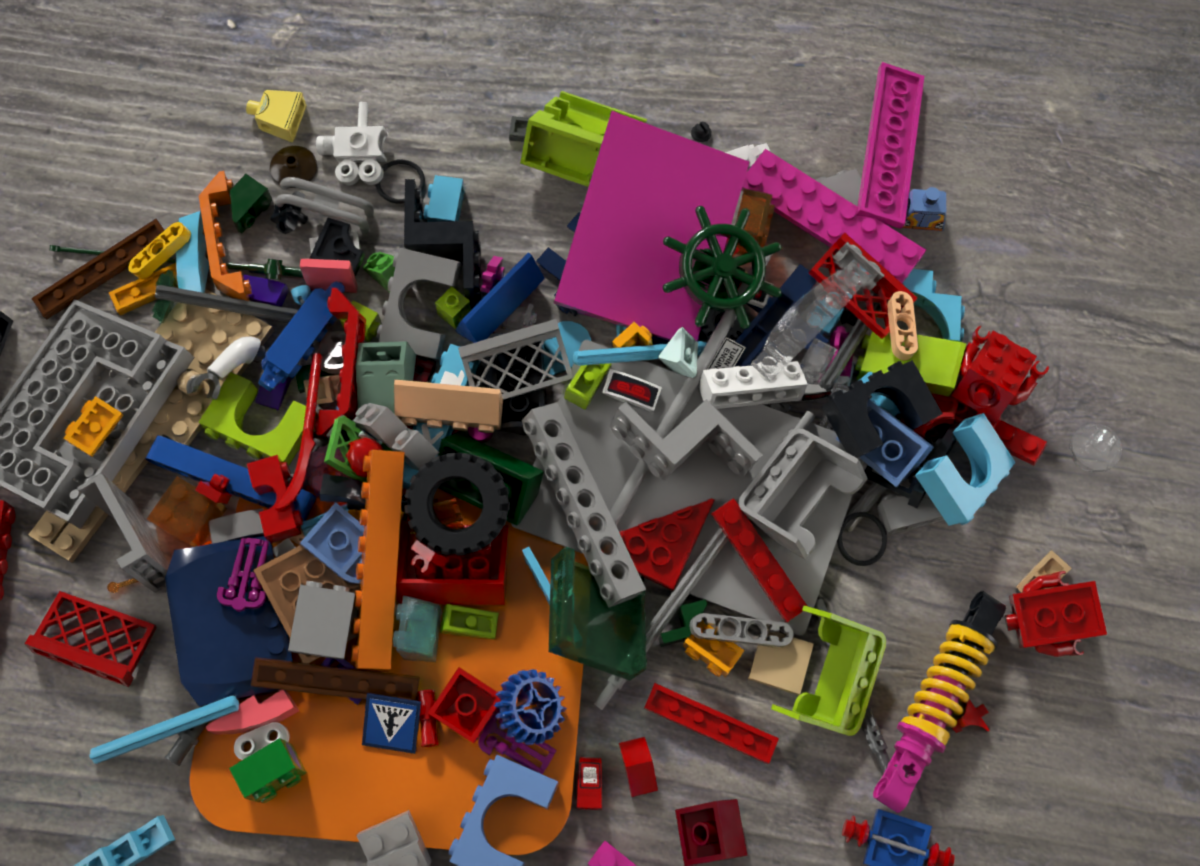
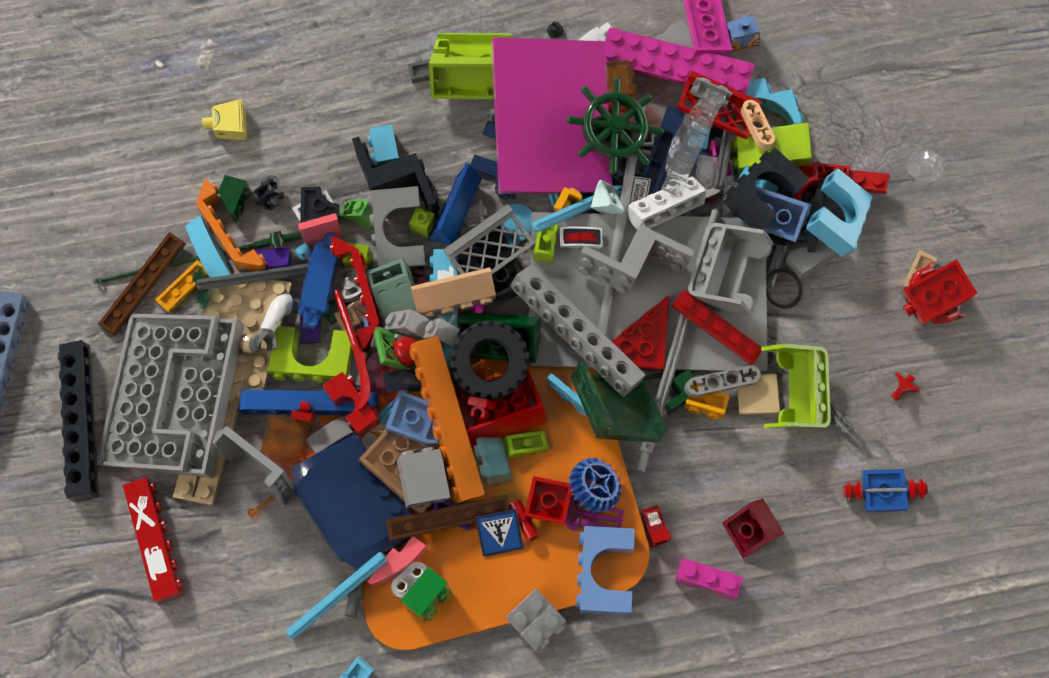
camera: 15 degrees left, 0 degrees up
red fence [25,591,157,688] -> none
light orange bracket [64,396,123,457] -> none
yellow beam [128,222,191,279] -> none
magenta piece [217,538,269,612] -> none
dark brown dish [270,145,317,188] -> none
light grey piece [275,177,374,234] -> none
white piece [316,102,388,186] -> none
black tyre [375,159,425,204] -> none
dark pink plate [480,256,505,293] -> none
red slope [618,737,658,798] -> none
red plate [644,683,779,765] -> none
piece [873,591,1006,813] -> none
red torso [951,326,1049,423] -> none

